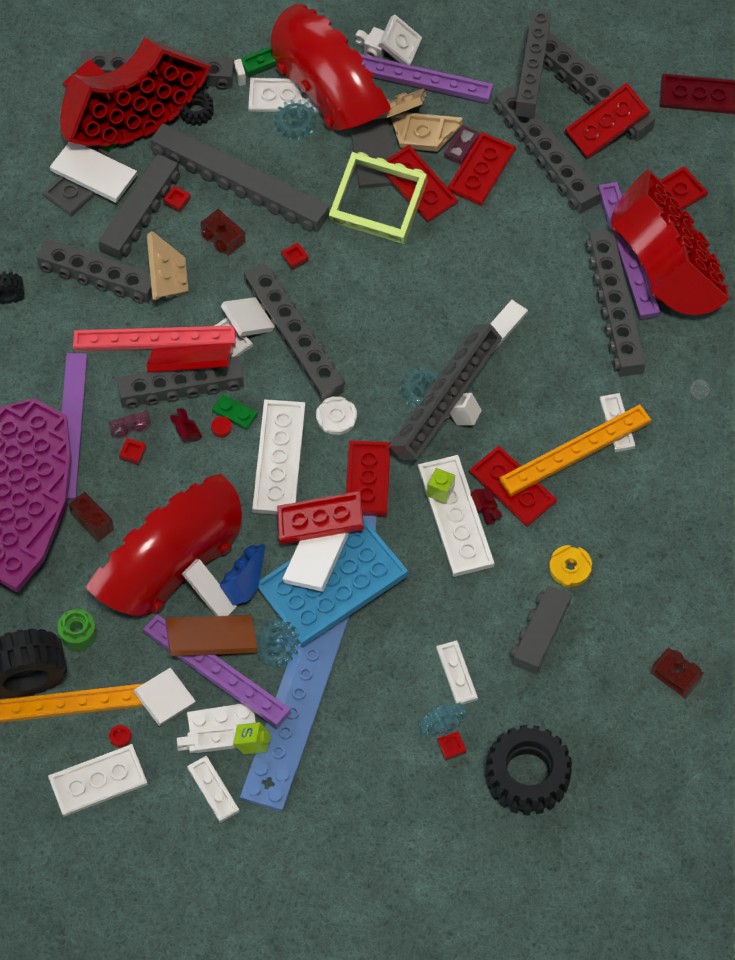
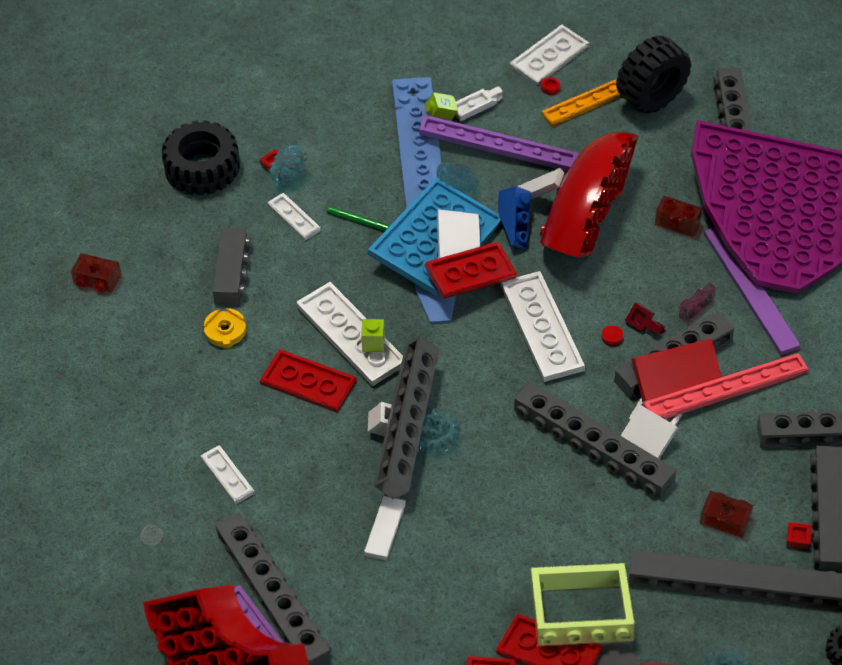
camera: 160 degrees right, 10 degrees down
bright green piece [57,609,97,651] -> none
red plate [119,438,147,465] -> none
white tile [134,668,196,726] -> none
tan wing [147,231,189,301] -> none
dark orange tile [165,615,257,656] -> none
white plate [187,704,256,732] -> none
white tile [187,756,240,823] -> none
green plate [212,394,258,431] -> none
red plate [281,243,309,270] -> none
white tile [316,397,357,435] -> none
red tile [346,440,391,517] -> none
dark red plate [470,489,502,524] -> none
light orange tile [499,404,651,497] -> none
none -> green bar [327,206,390,232]

